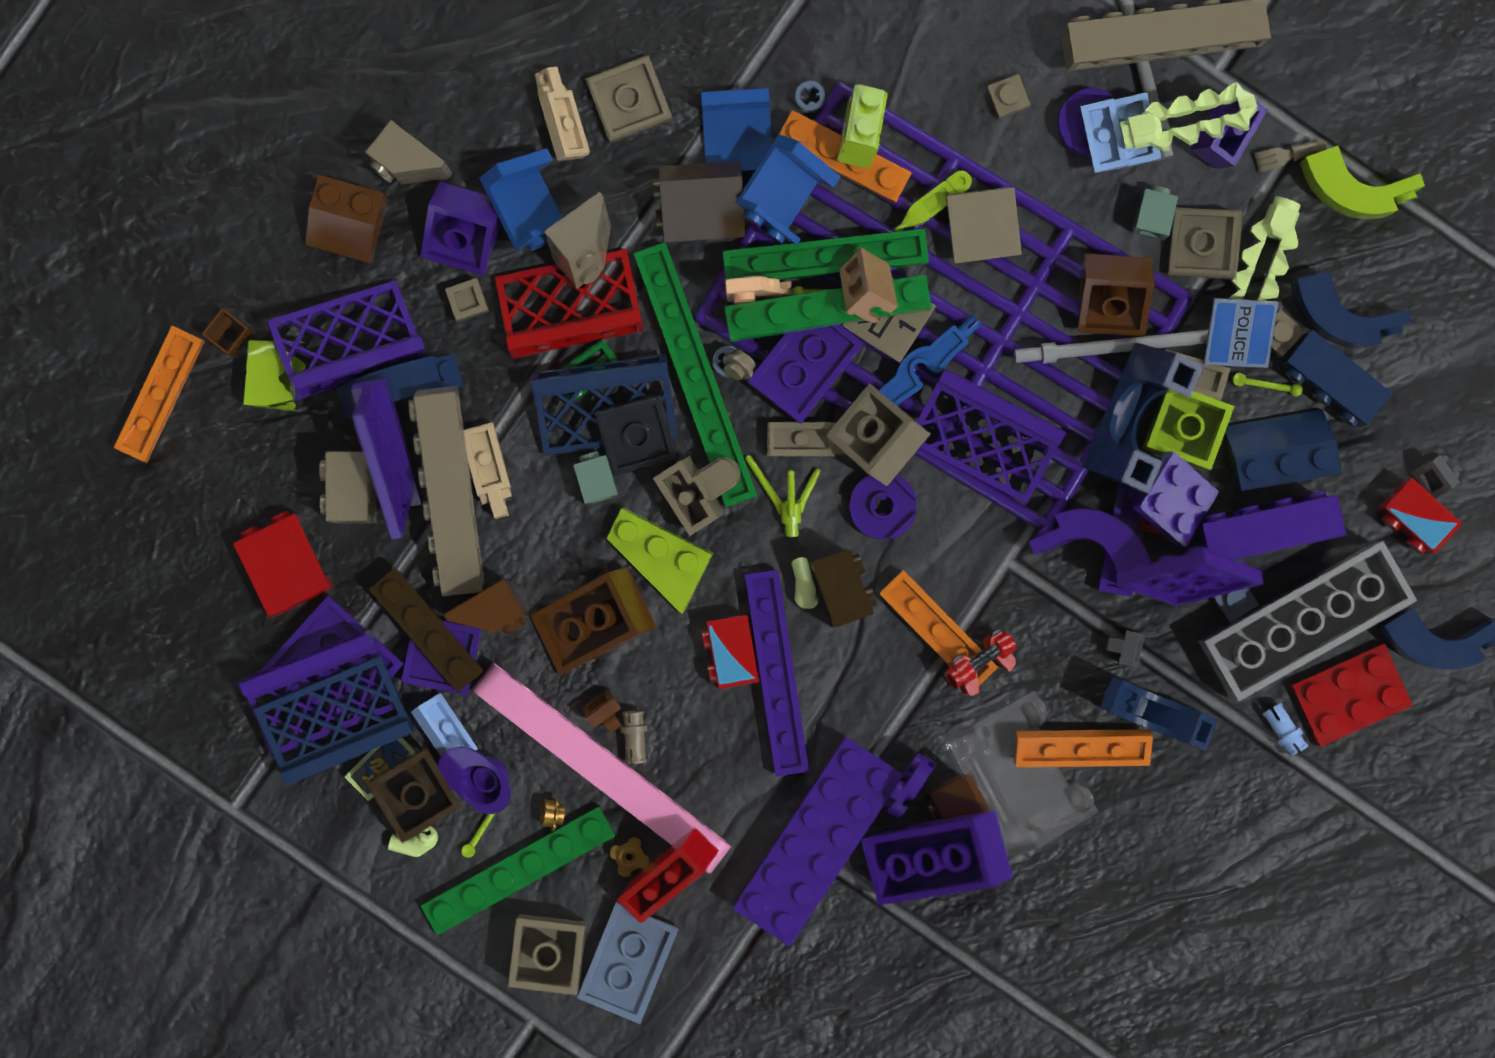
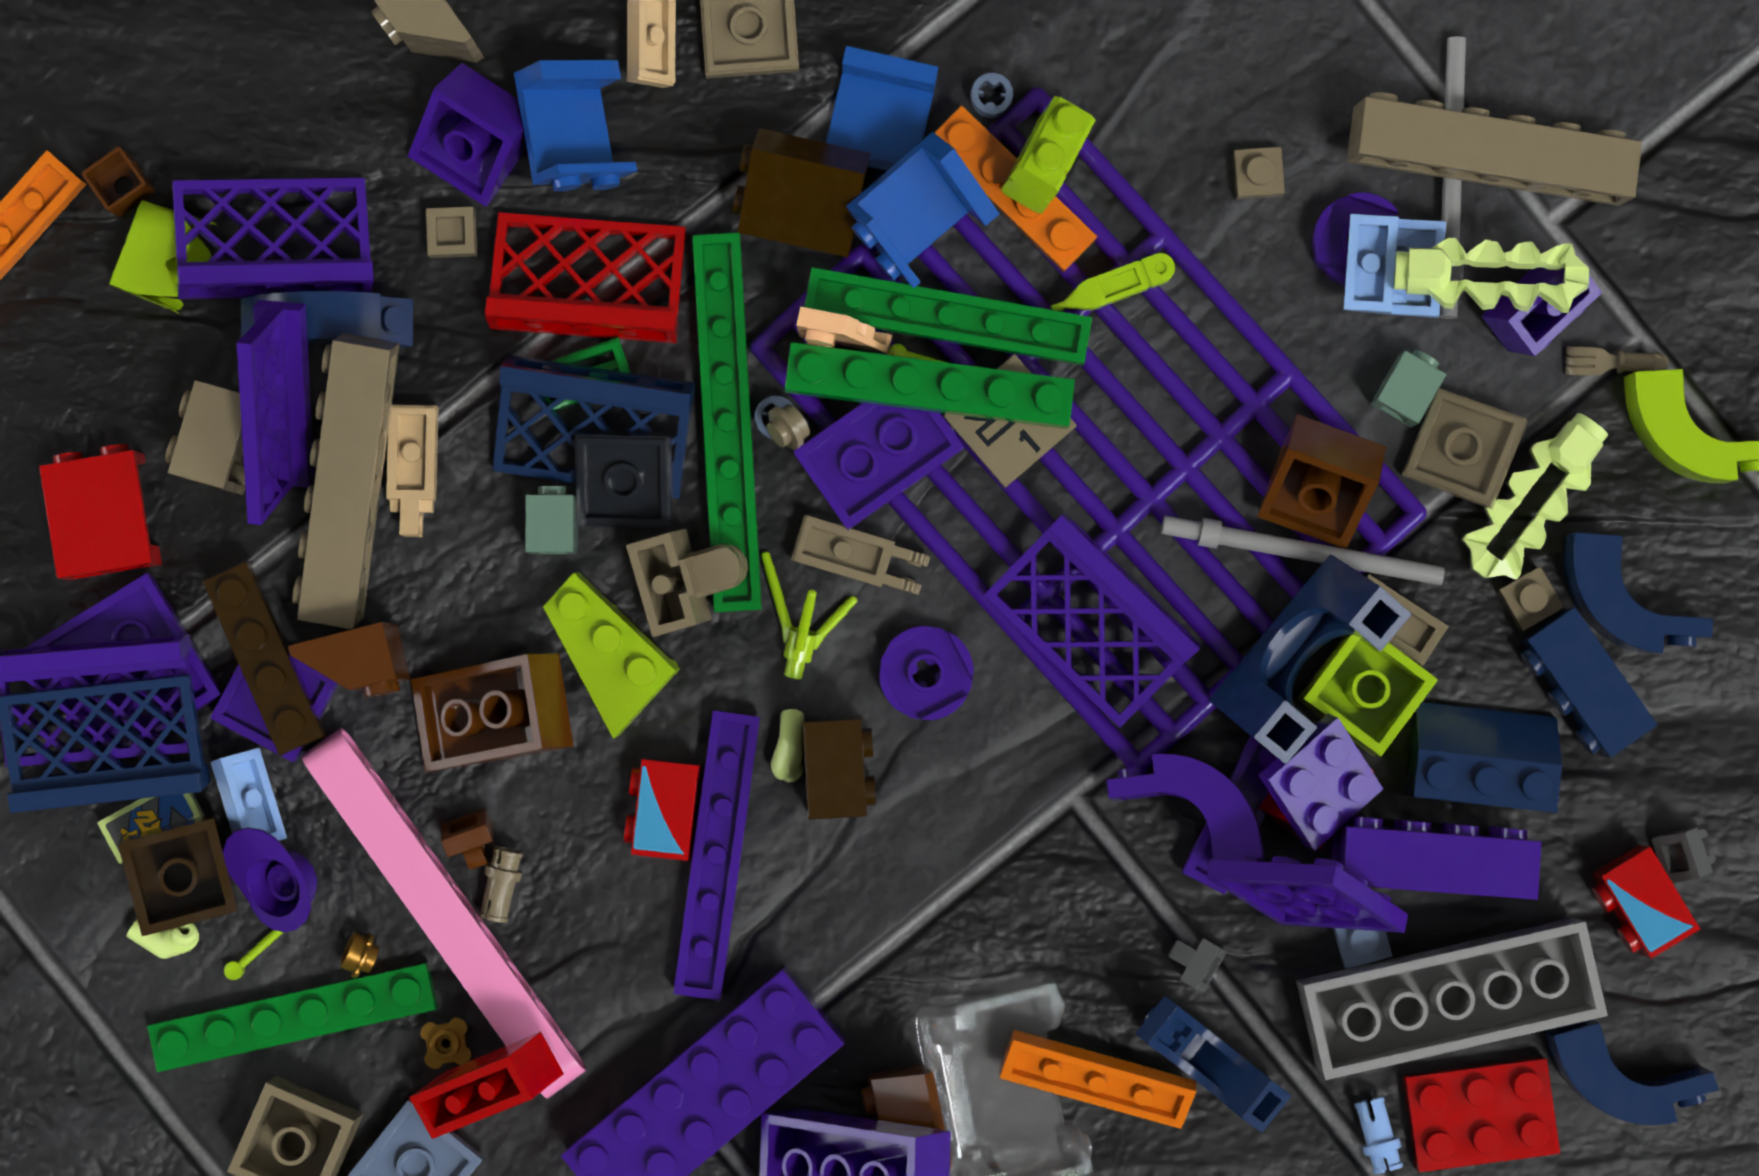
camera: 20 degrees right, 0 degrees up
reddish brown slope [305,175,389,264] -> none
dark tan slope [544,192,611,289] -> none
dark tan slope [826,383,930,486] -> none
medium nougat hinge [839,247,897,323] -> none
blue piece [879,314,982,406] -> none
orange plate [879,570,998,686] -> none
dark purple plate [883,753,936,820] -> none
red piece [945,630,1016,695] -> none
dark tan tile [946,186,1022,263] -> none
piece [1203,298,1279,368] -> none
lime hinge [1232,373,1303,397] -> none

